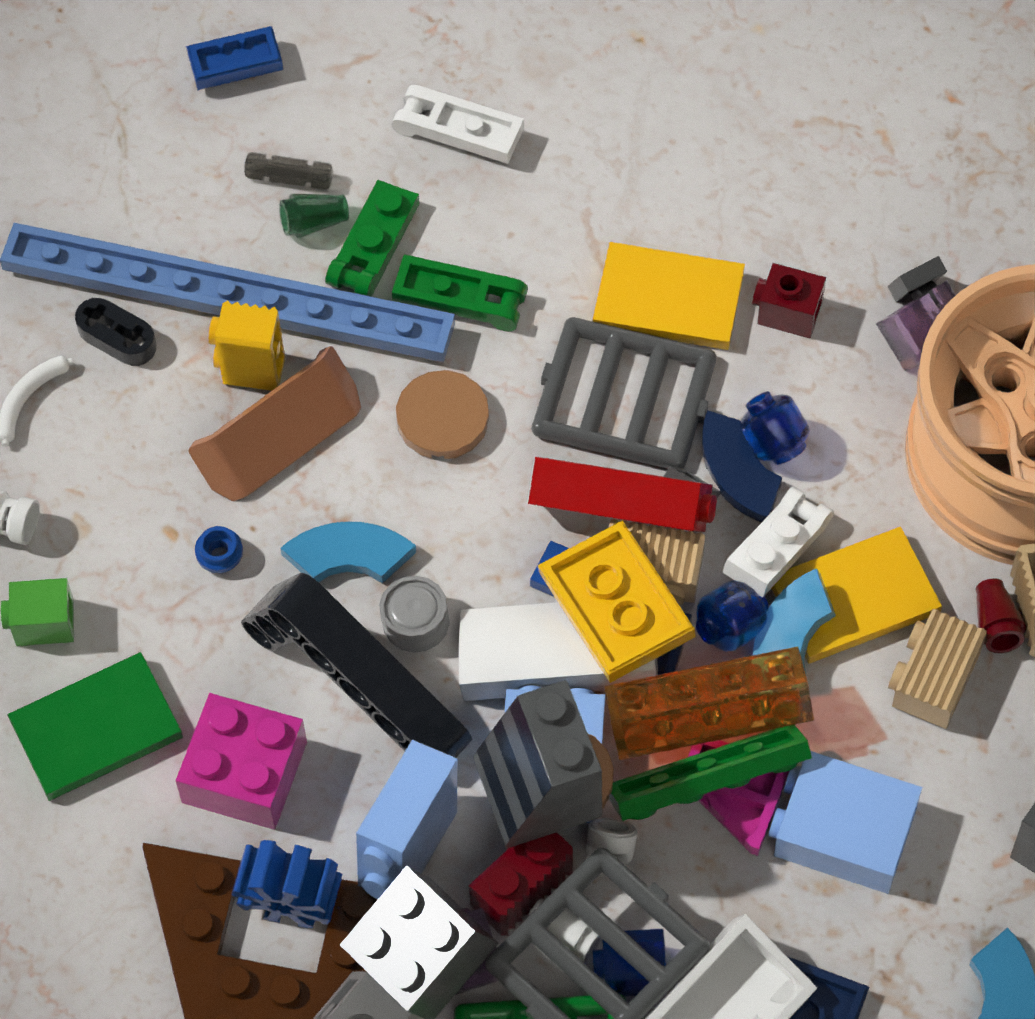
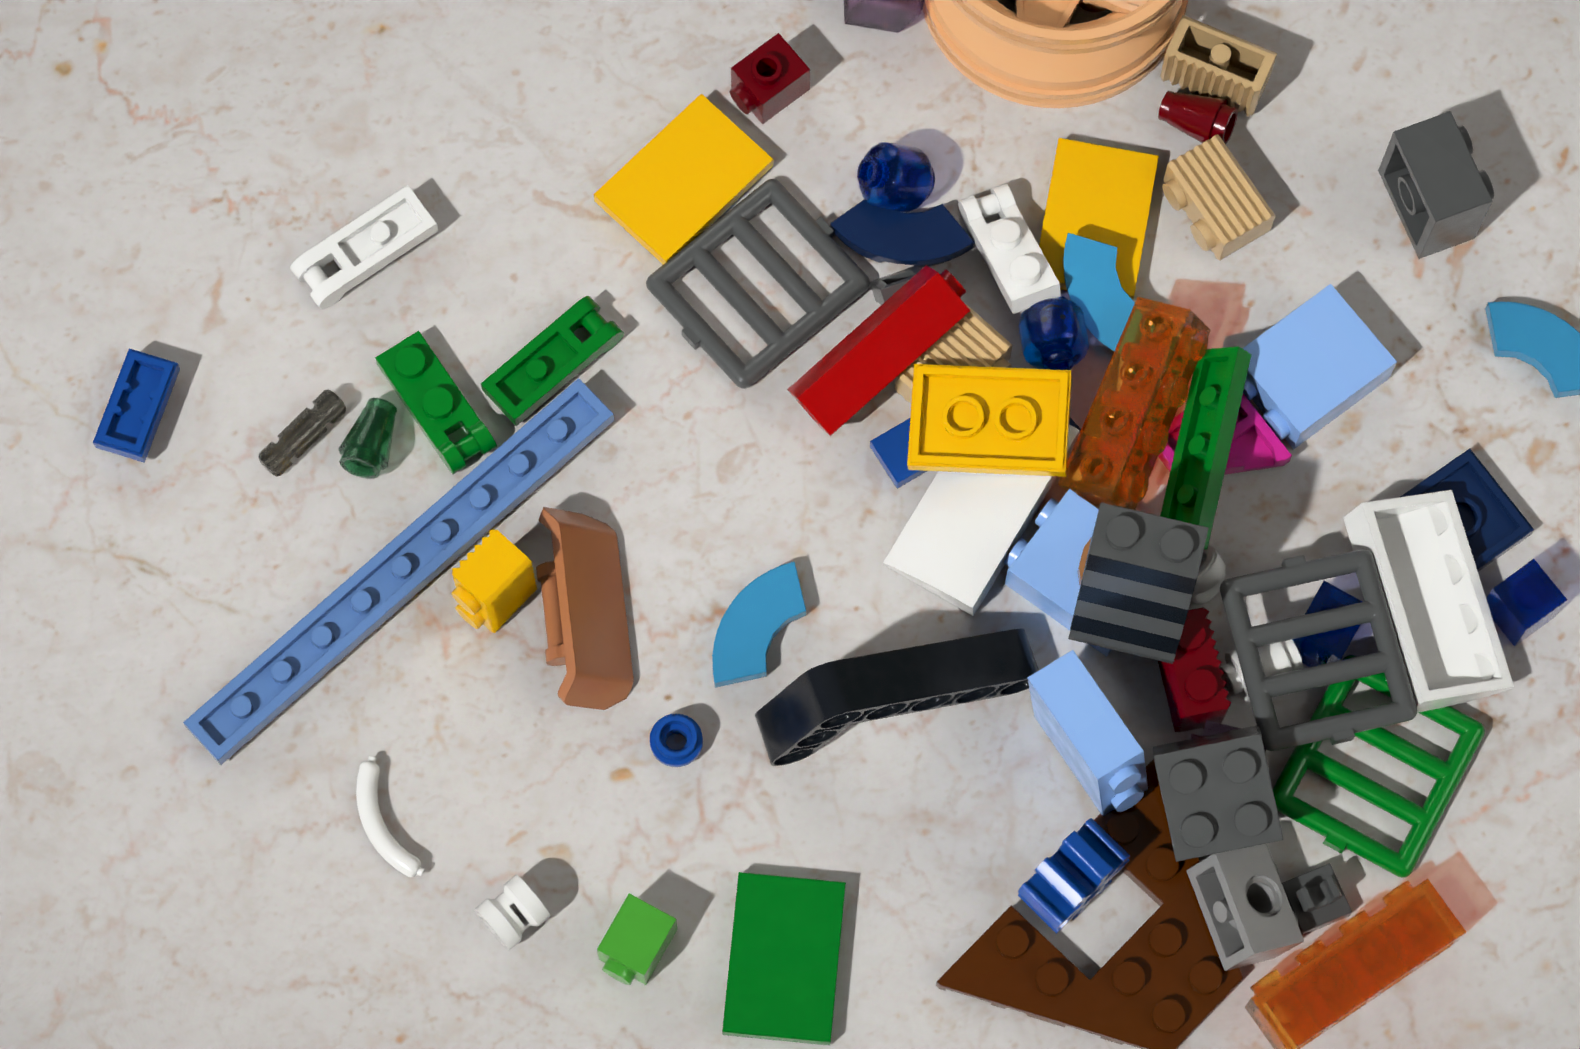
camera: 60 degrees left, 10 degrees up
black beam [75,298,156,366] -> none
dark pink brick [175,693,307,830] -> none
light grey wheel [379,576,450,653] -> none
medium nougat tile [396,370,489,459] -> none

